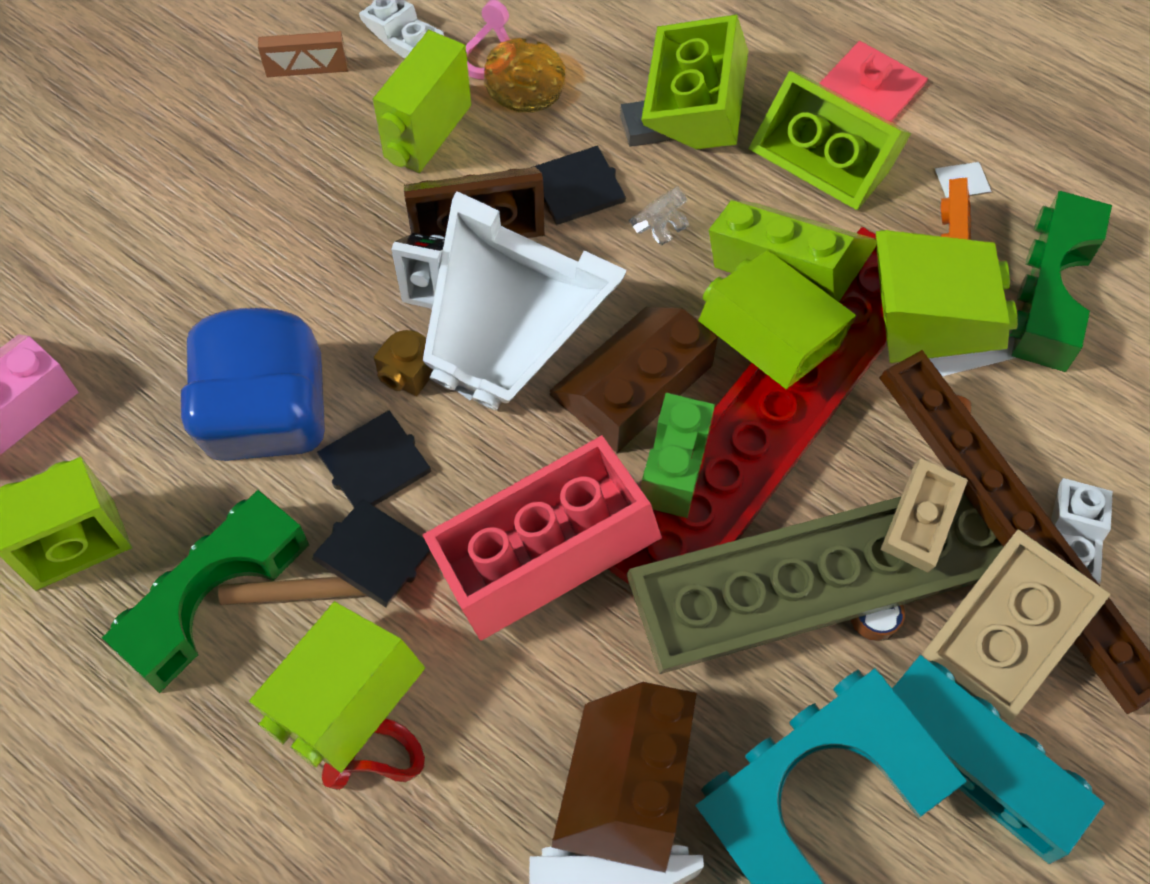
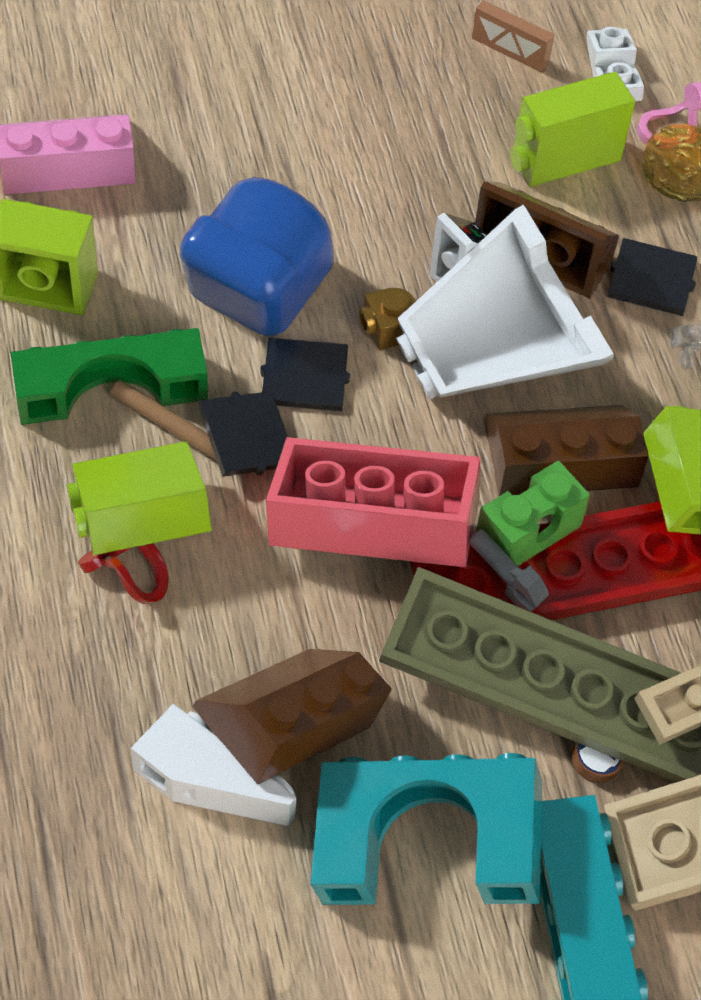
camera: 35 degrees right, 5 degrees down
none -> dark grey bar [469,529,549,612]

